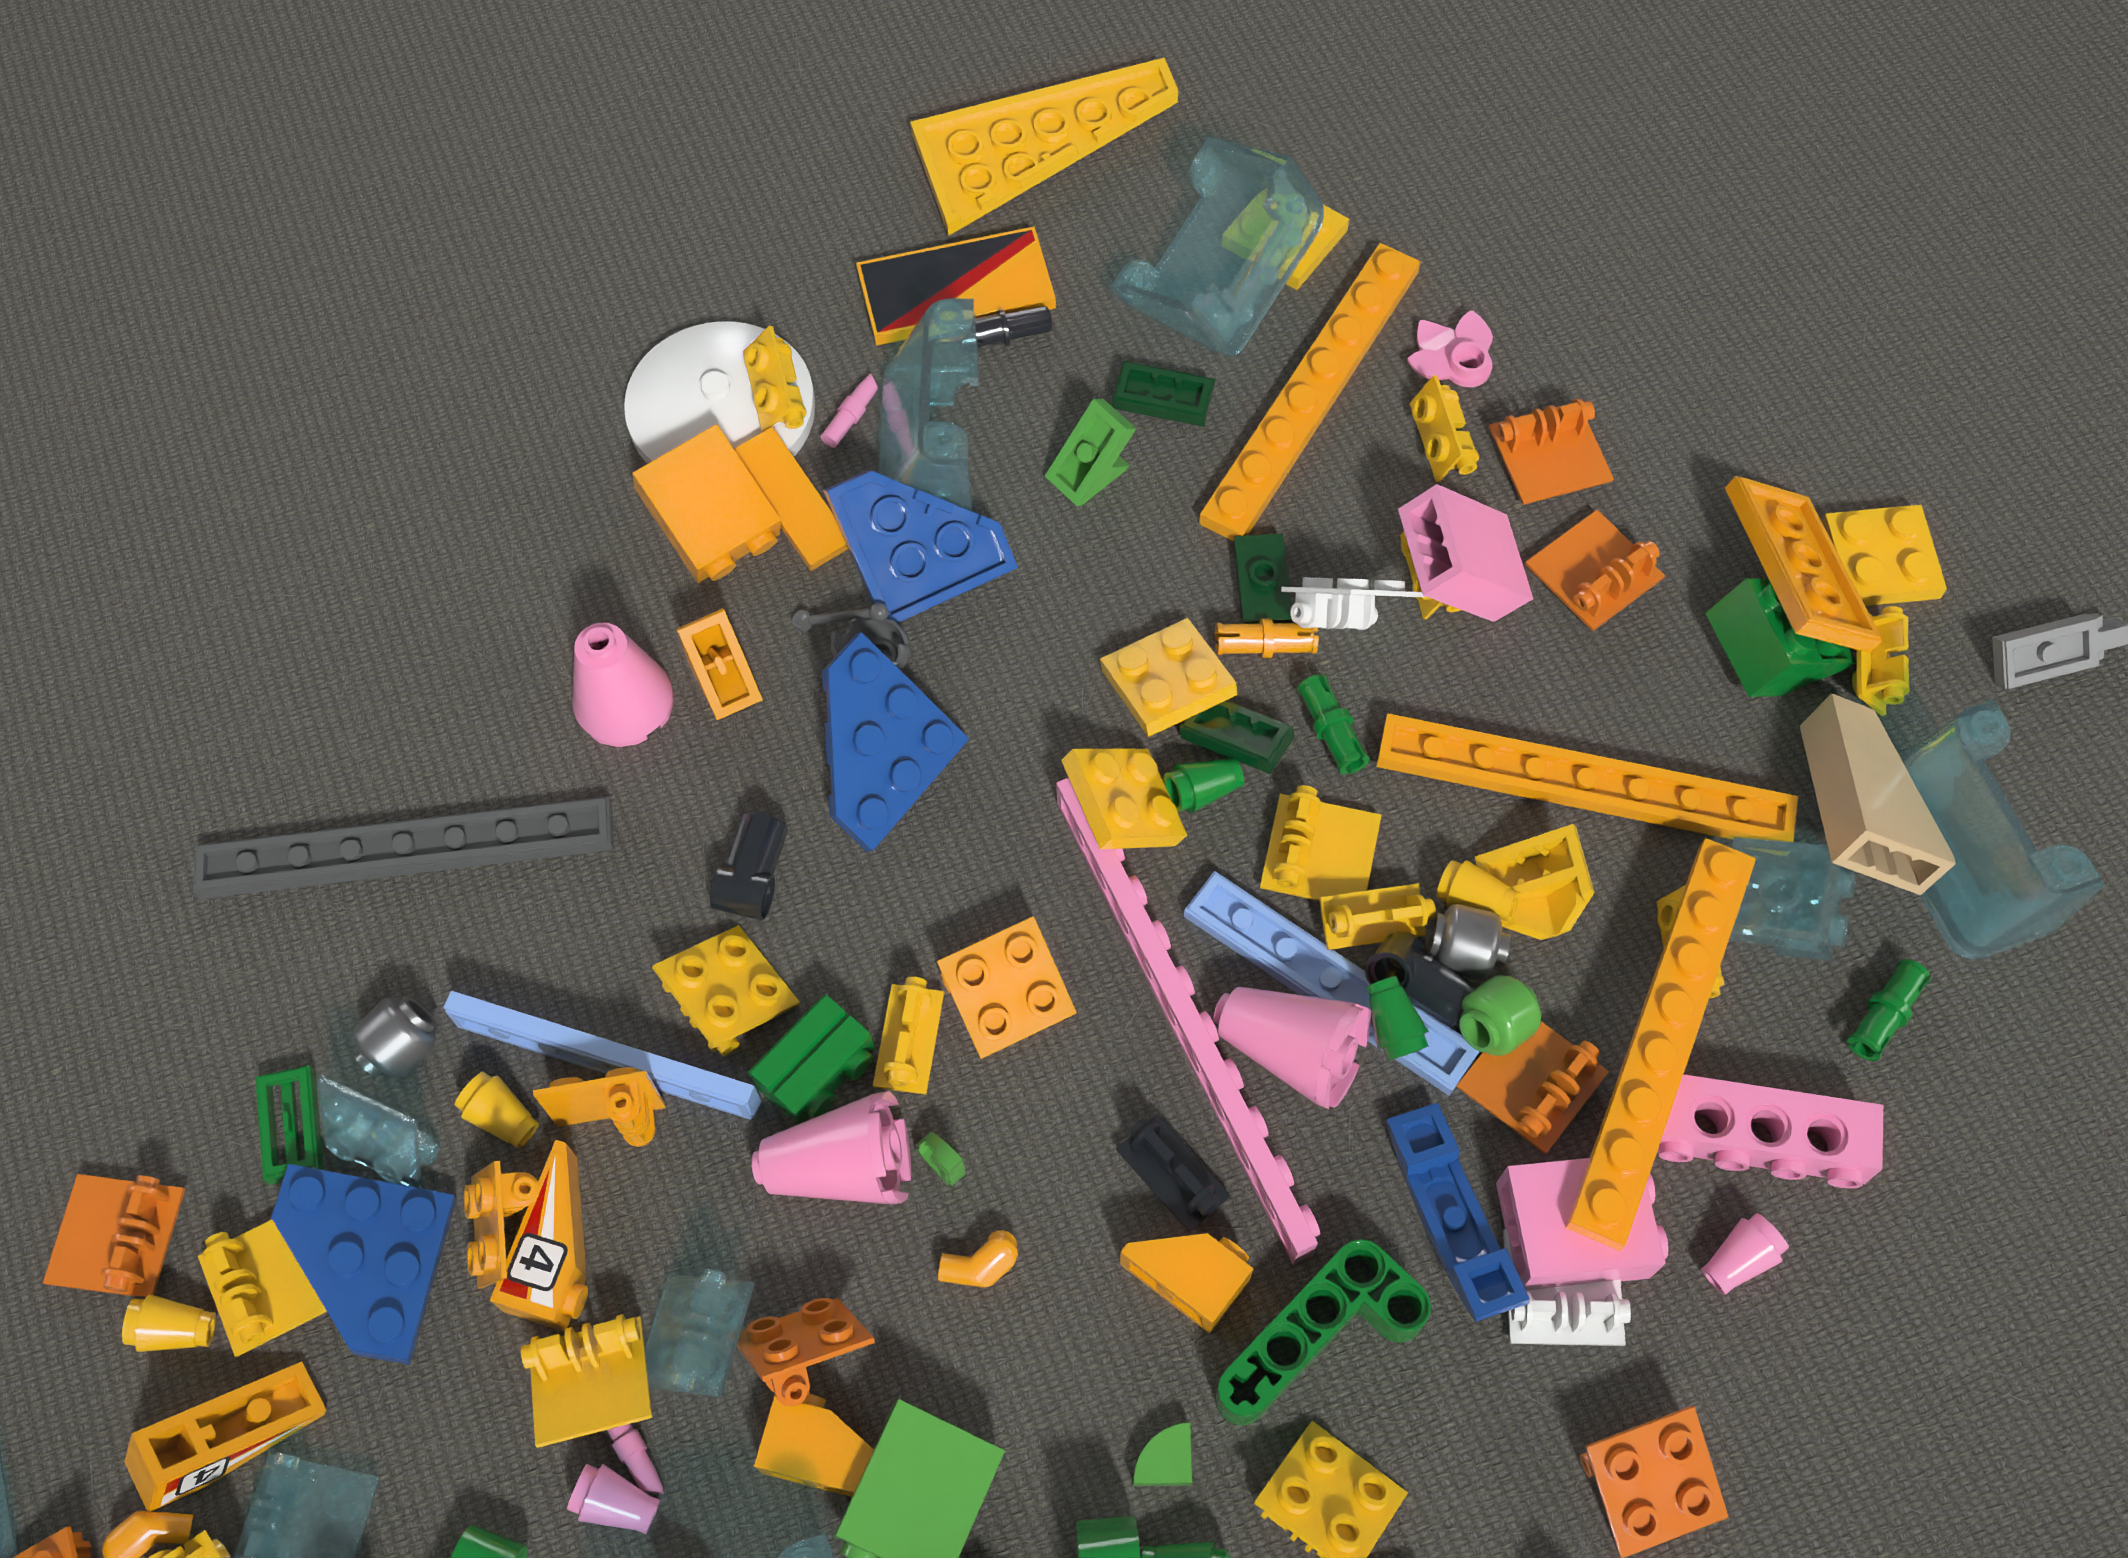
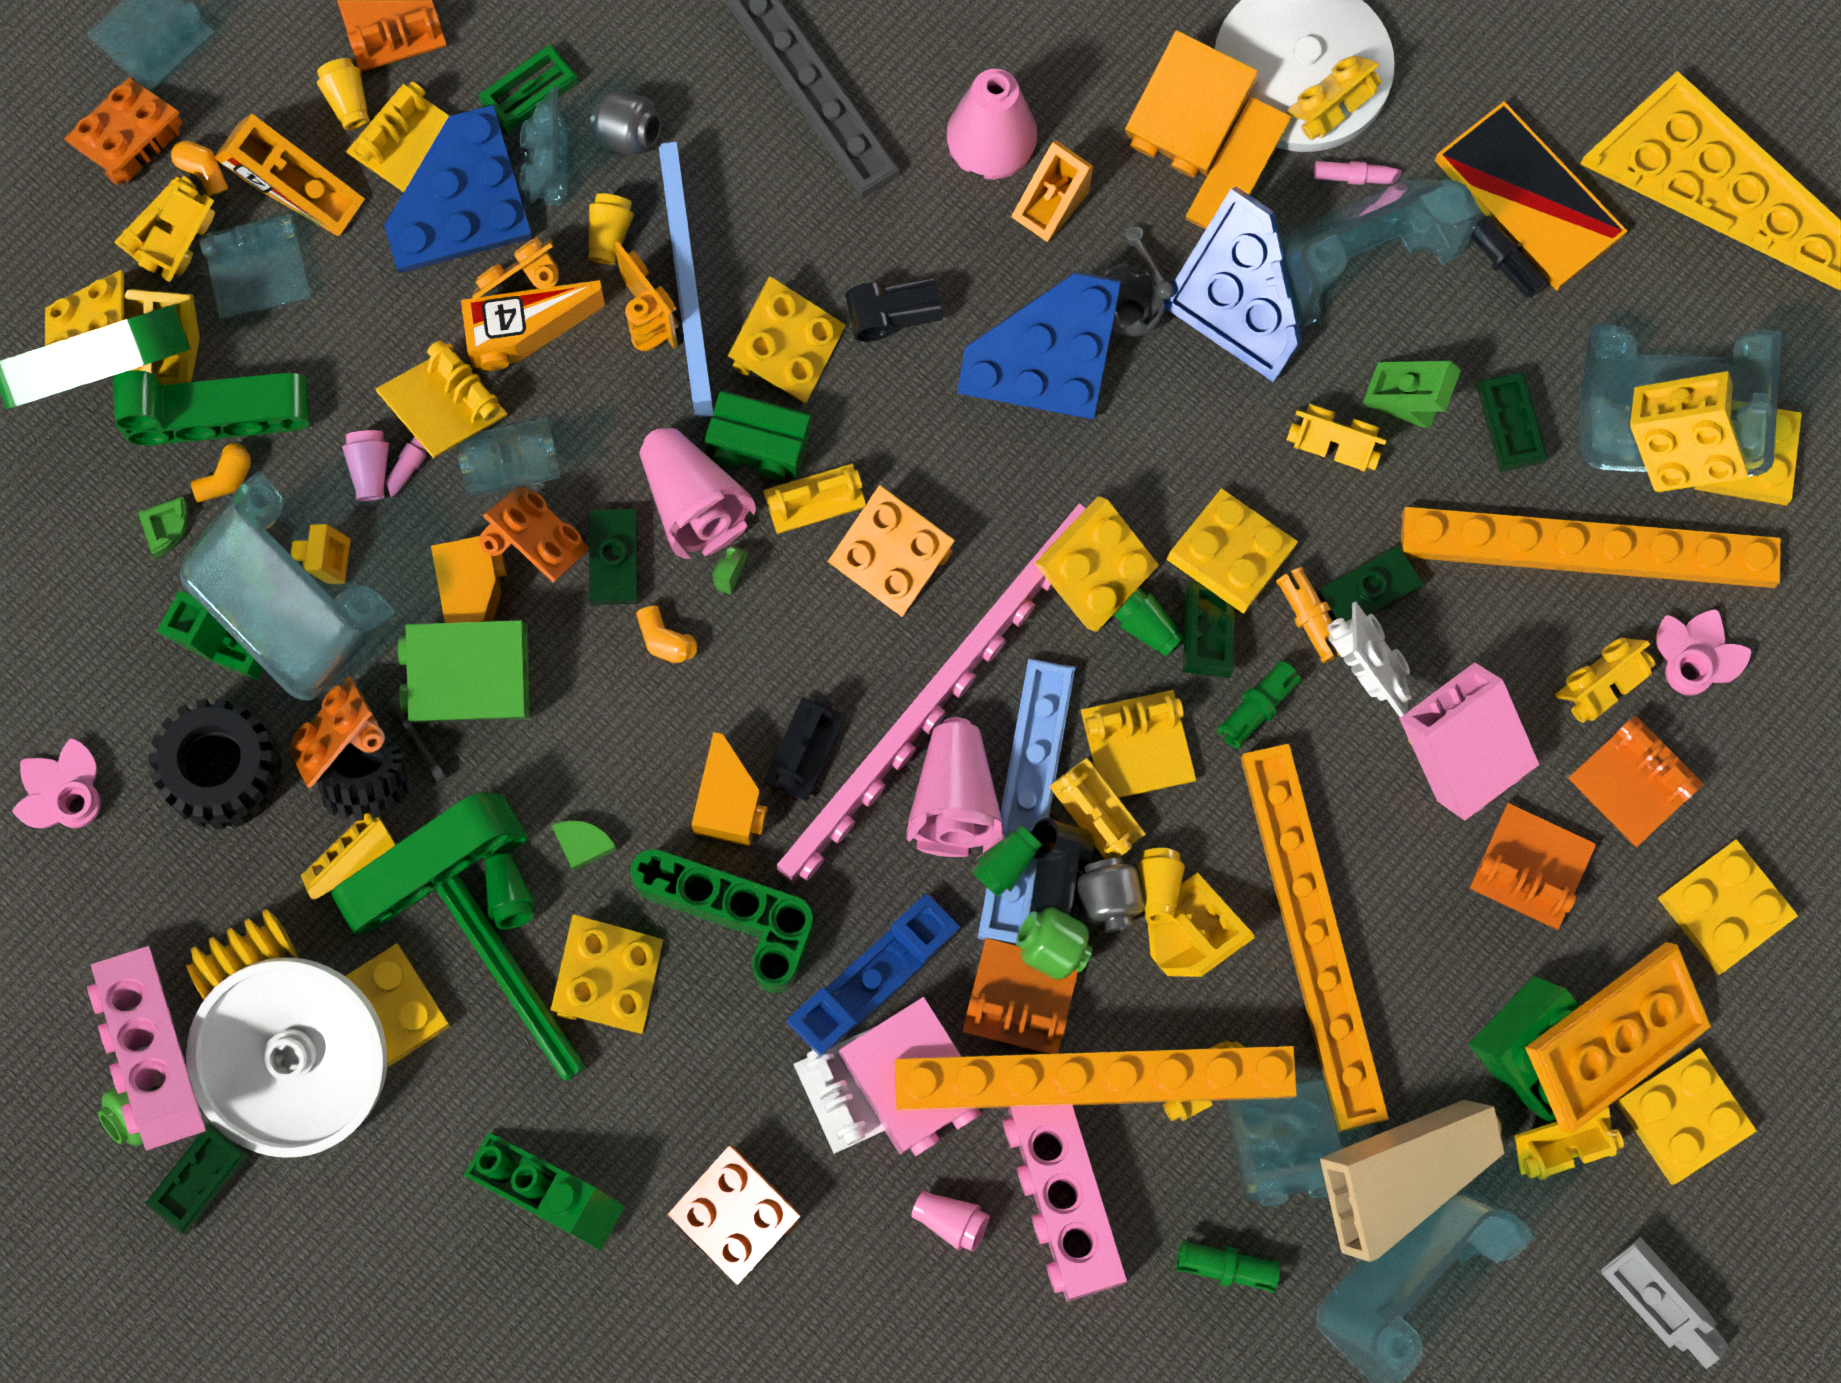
camera: 60 degrees right, 10 degrees up
none -> dark green plate [589,509,638,605]
none -> yellow hinge [1286,403,1386,472]
none -> yellow bracket [1630,371,1748,492]
none -> yellow plate [1657,839,1798,975]

